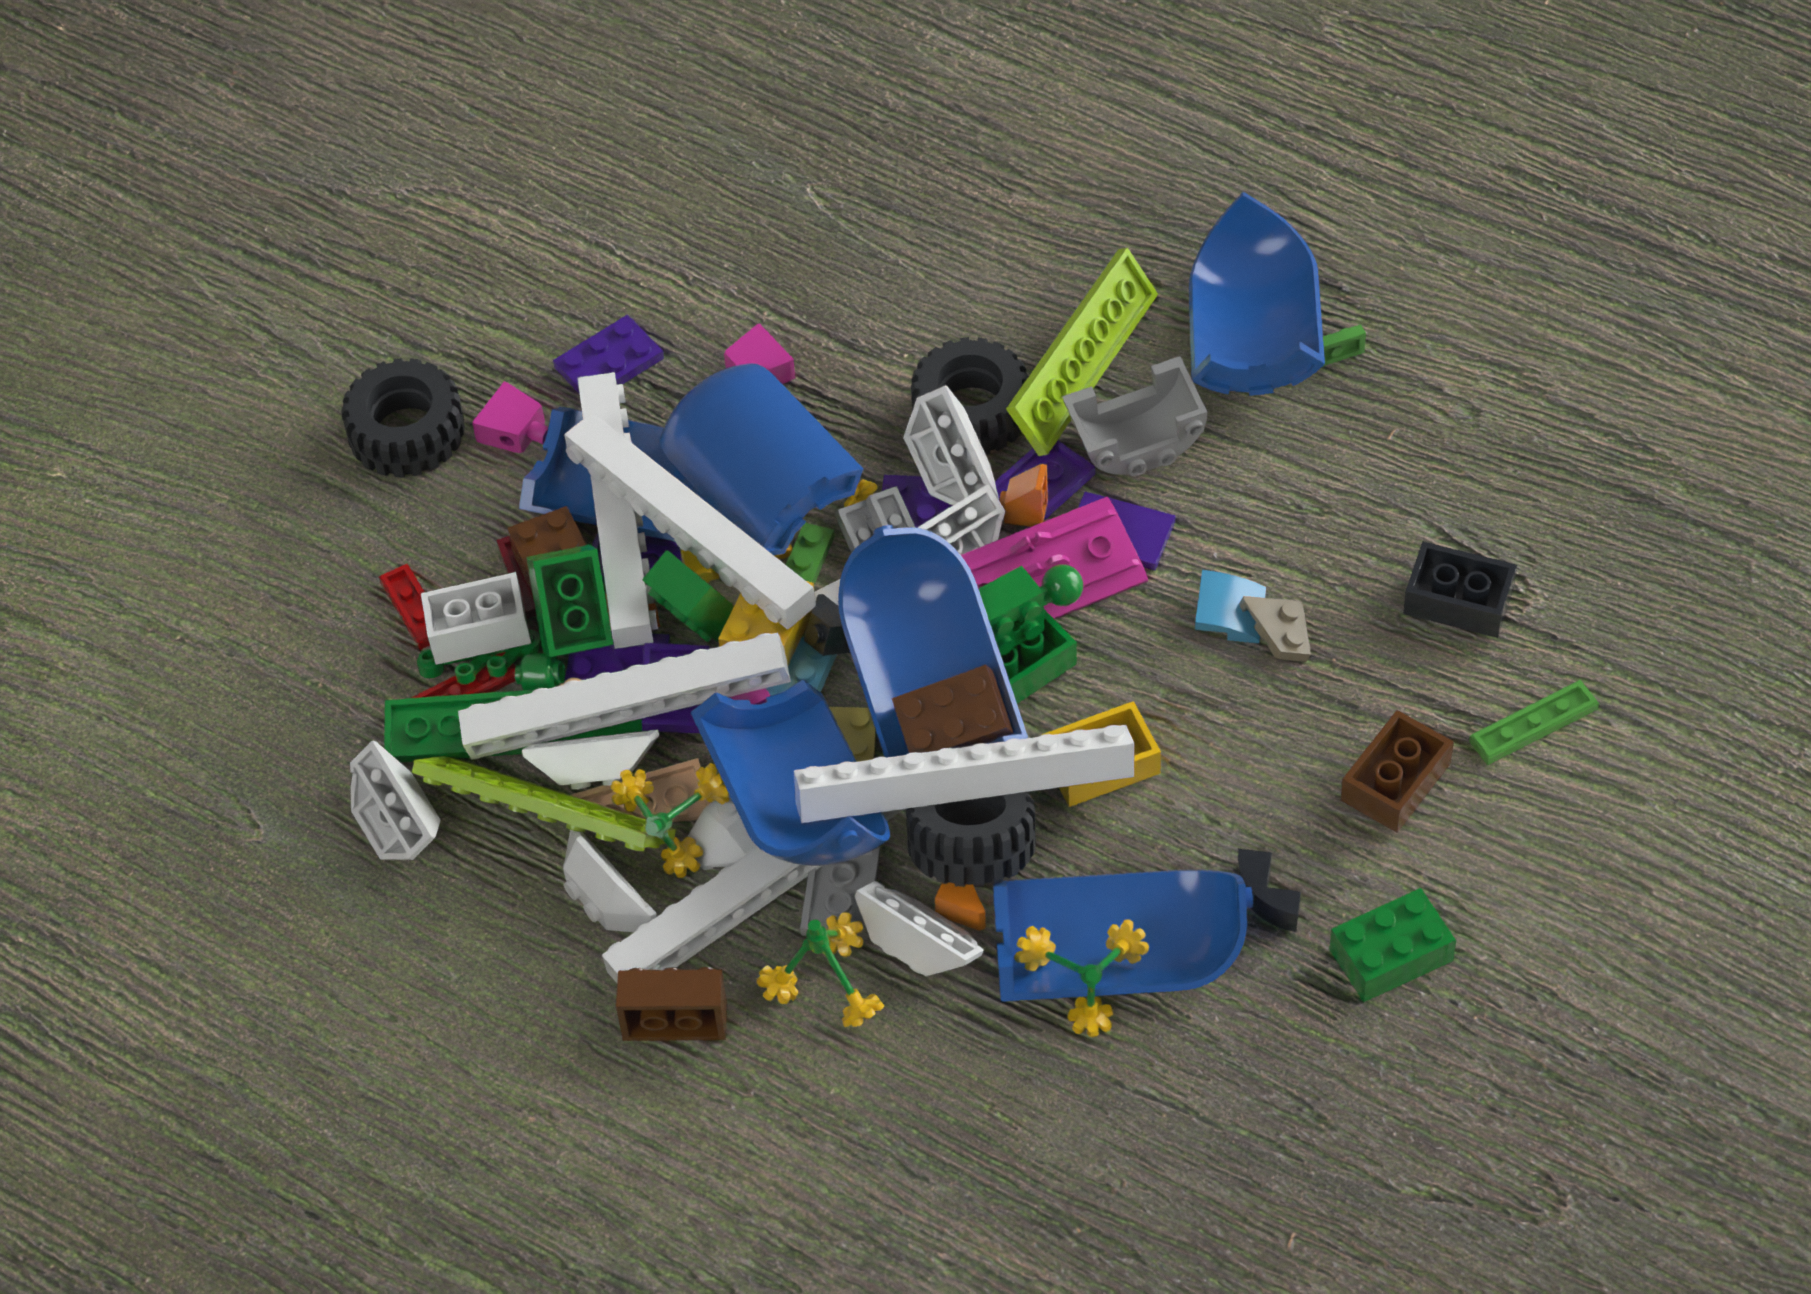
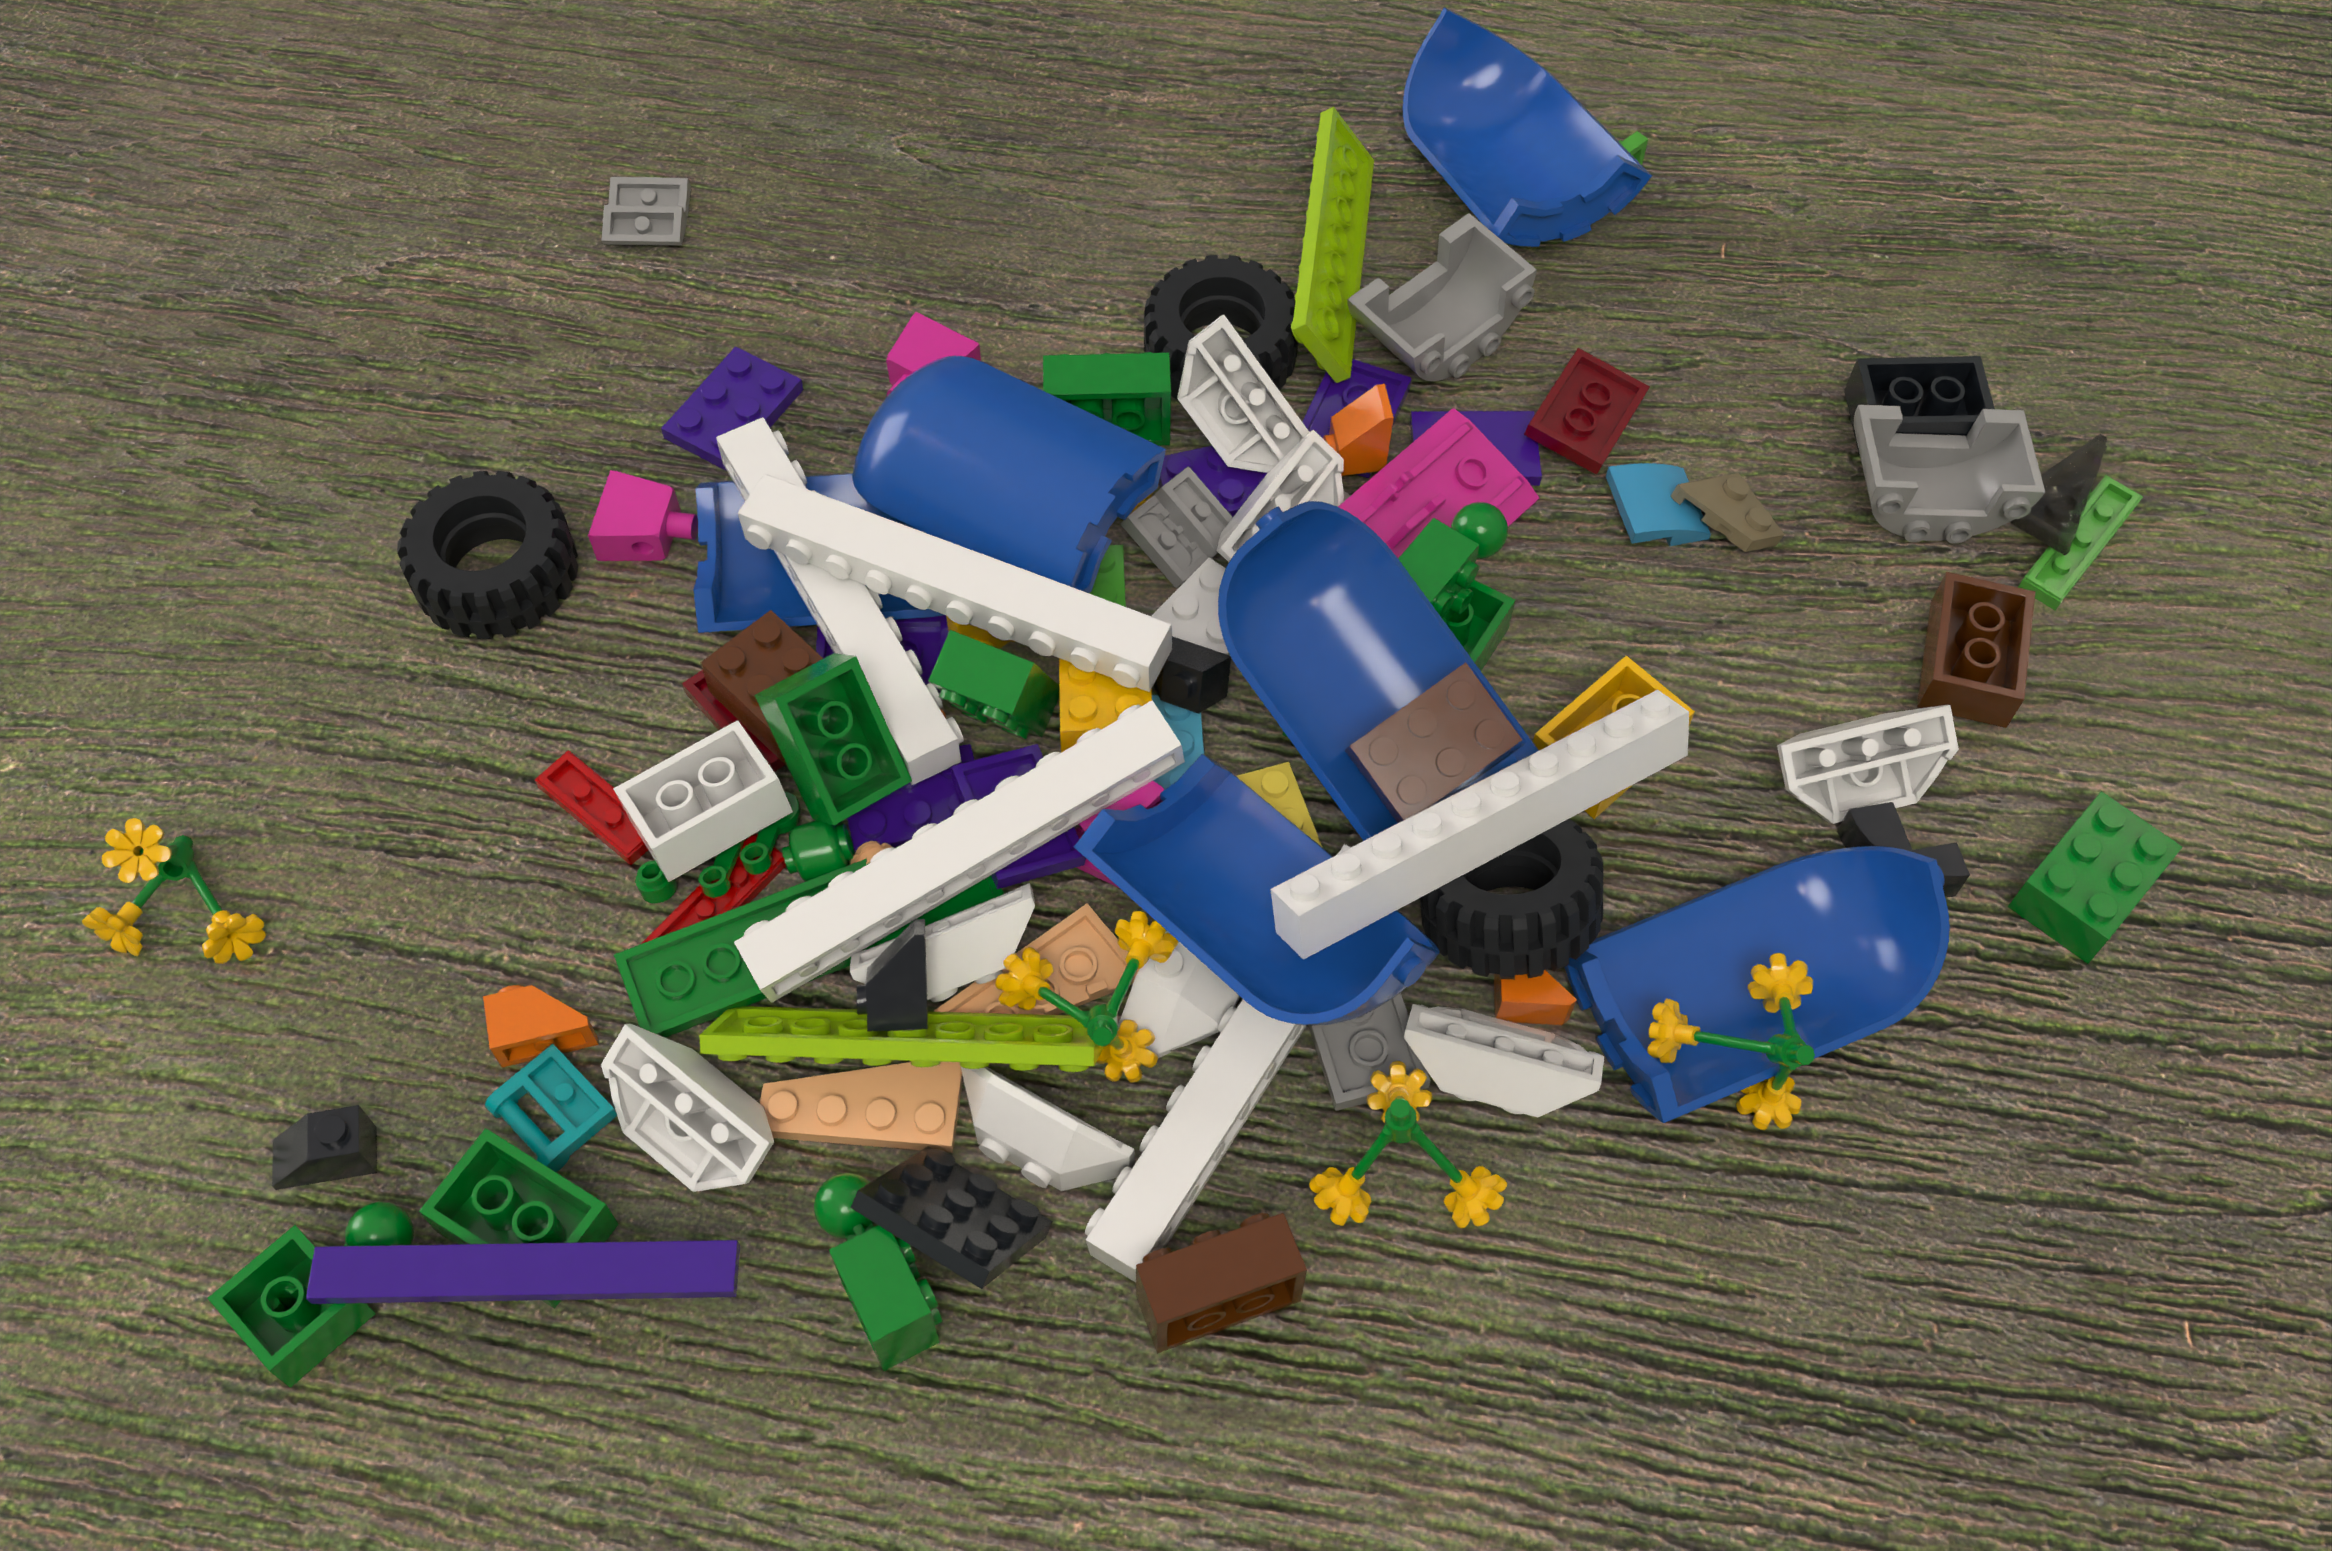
camera: 25 degrees left, 5 degrees up
none -> yellow plant [82,818,266,964]
none -> green brick [207,1202,414,1388]
none -> black slope [272,1105,377,1190]
none -> dark purple tile [306,1240,740,1304]
none -> green brick [419,1128,619,1309]
none -> orange slope [483,985,599,1068]
none -> teal plate [485,1044,617,1172]
none -> light grey slope [601,177,691,245]
none -> light nougat wing [760,1062,963,1153]
none -> green brick [814,1173,943,1371]
none -> black plate [851,1146,1053,1289]
none -> black slope [857,919,928,1032]
none -> green brick [1043,352,1171,446]
none -> dark red plate [1524,348,1650,475]
none -> white wedge [1777,705,1959,824]
none -> light grey cylinder [1854,405,2045,543]
none -> clear smoke wing [2010,434,2107,555]

